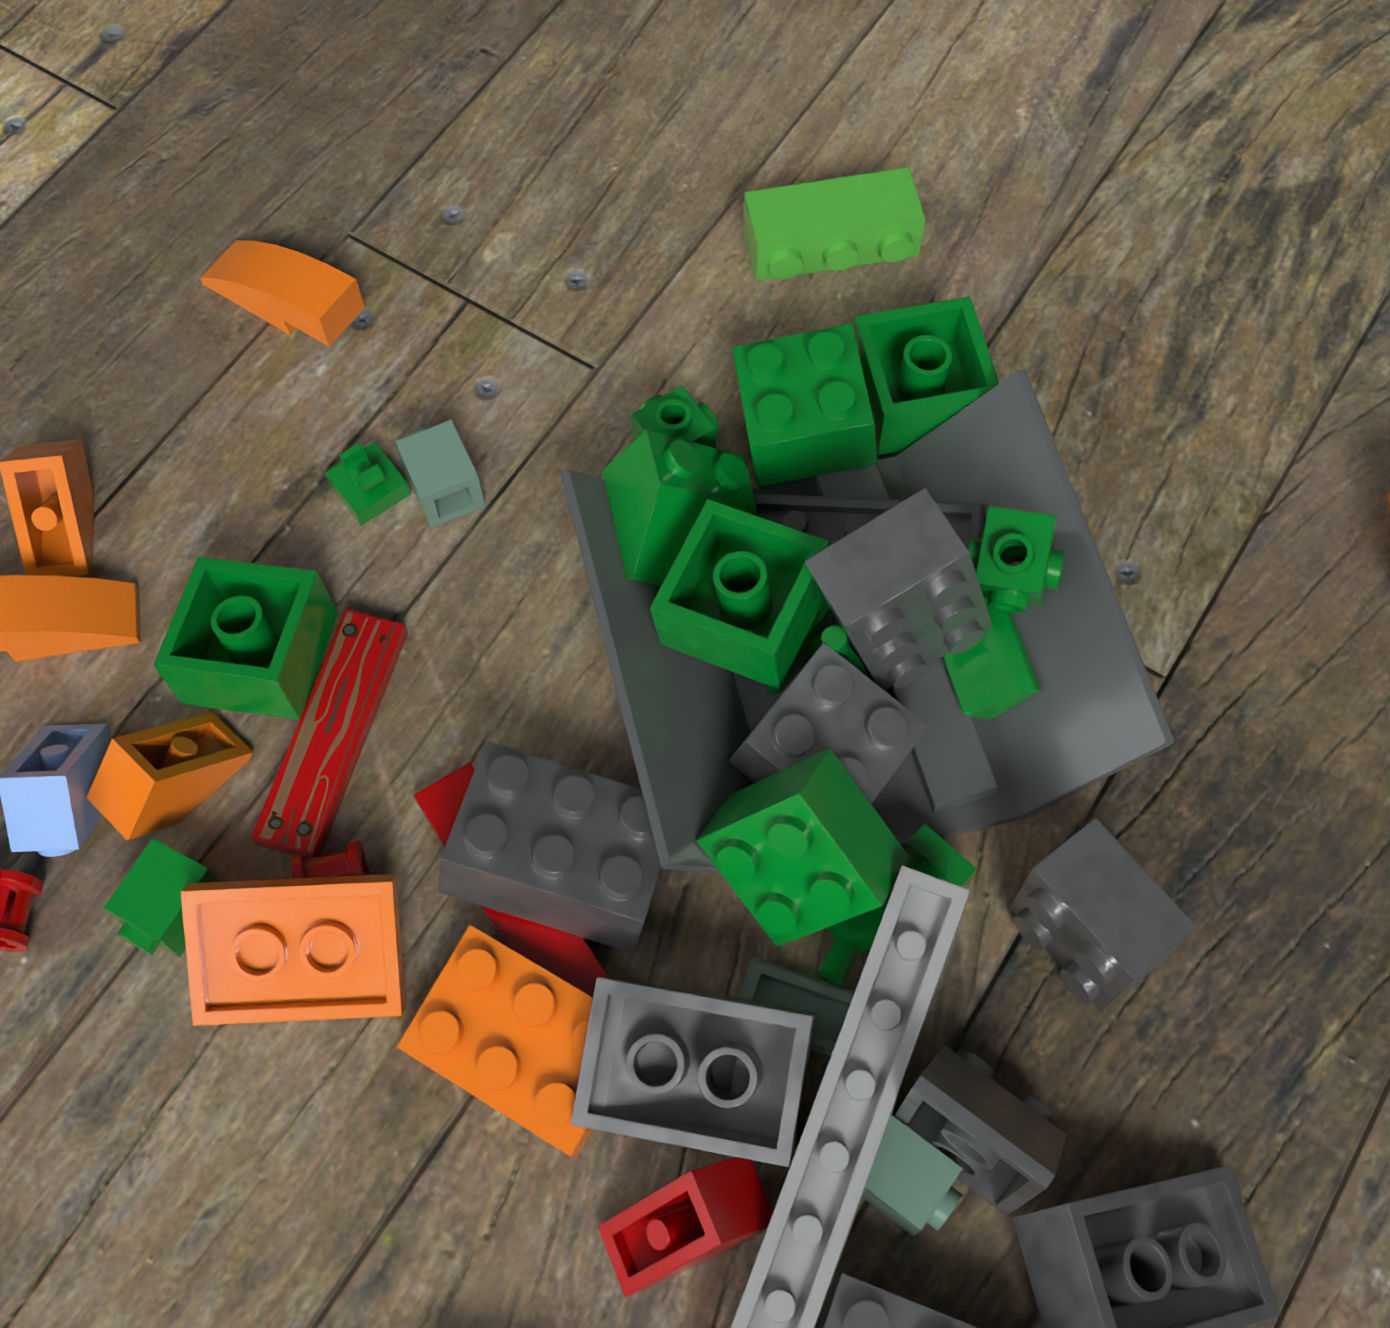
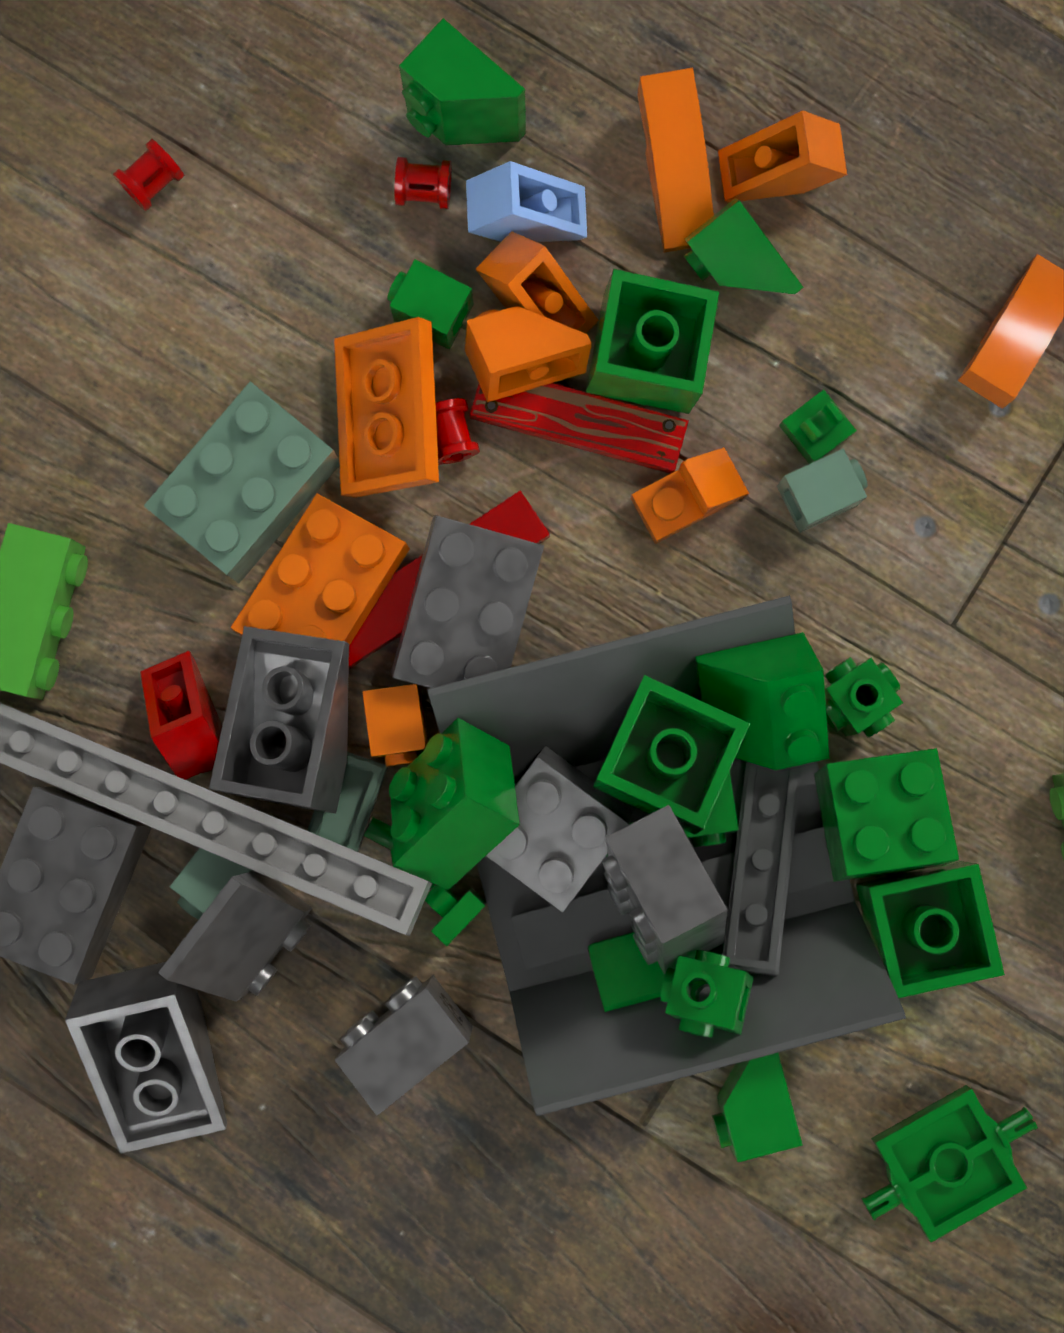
camera: 90 degrees right, 20 degrees up
none -> sand green brick [144,381,339,584]
none -> orange brick [362,684,428,767]
none -> orange slope [465,306,592,402]
none -> orange slope [631,447,749,544]
none -> green slope [684,198,804,294]
none -> green slope [712,1053,803,1162]
none -> green plate [861,1085,1038,1242]

